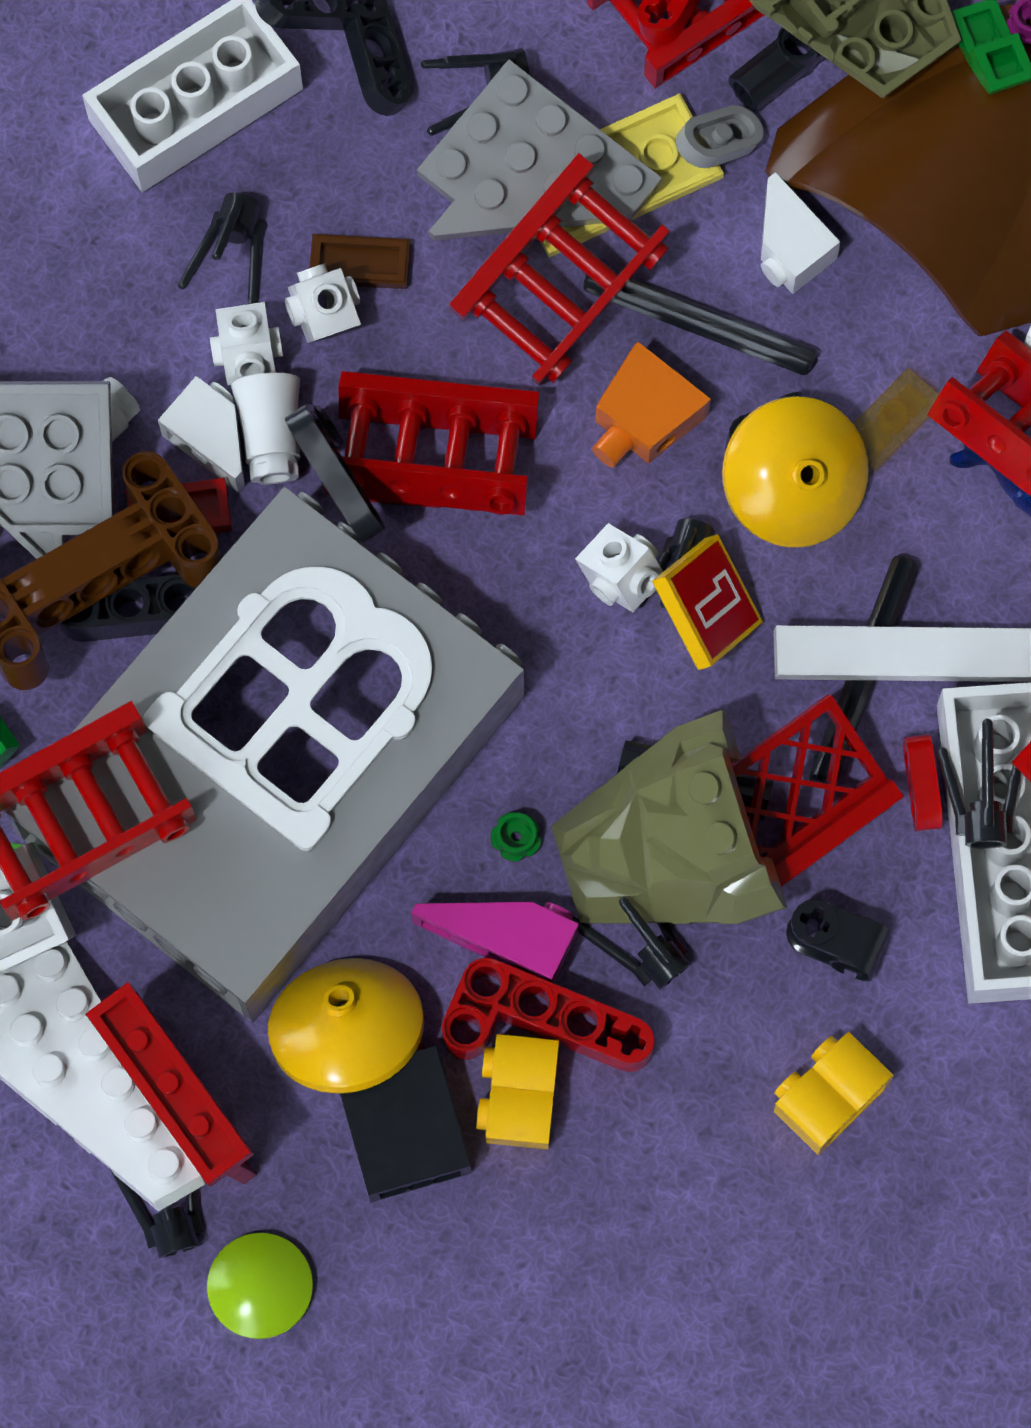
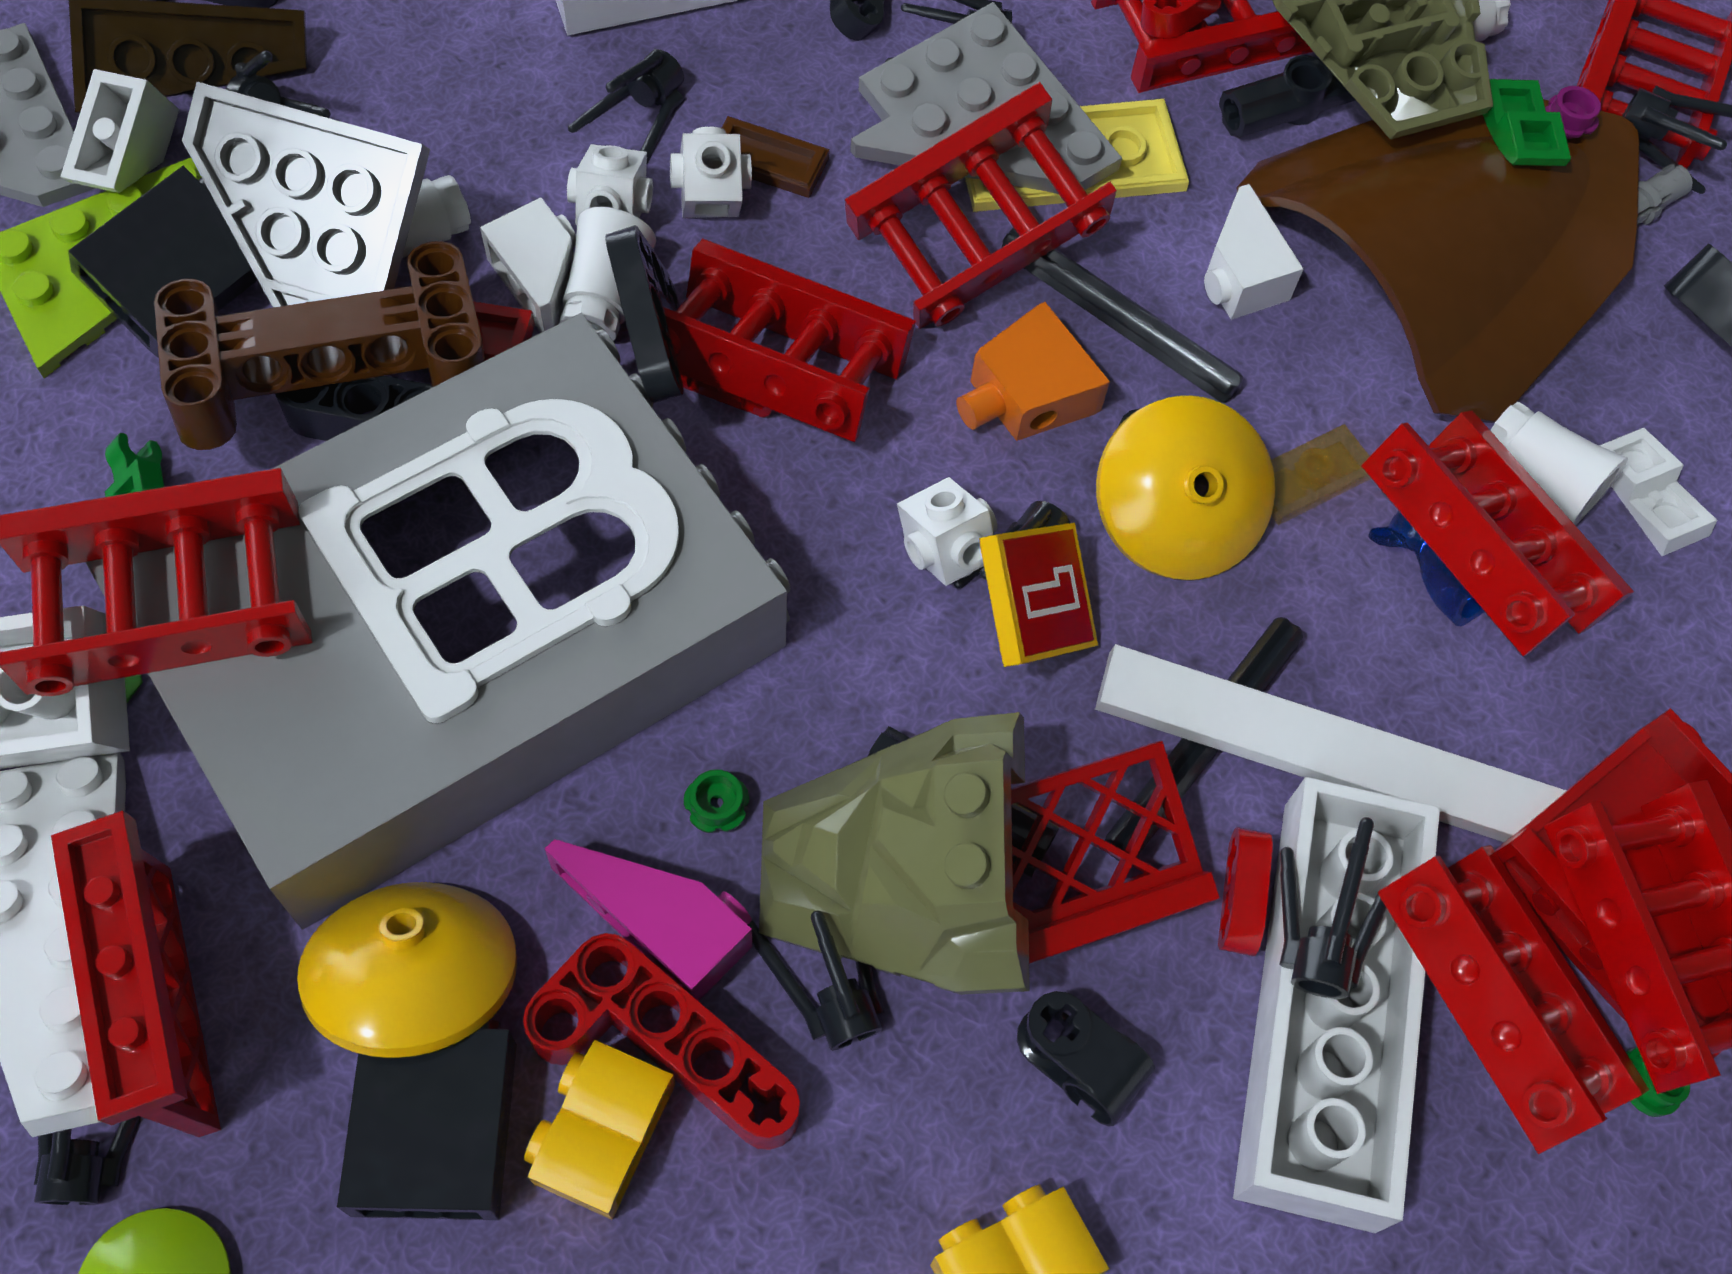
camera: 10 degrees right, 10 degrees down
light grey plate [676,105,763,168] -> none

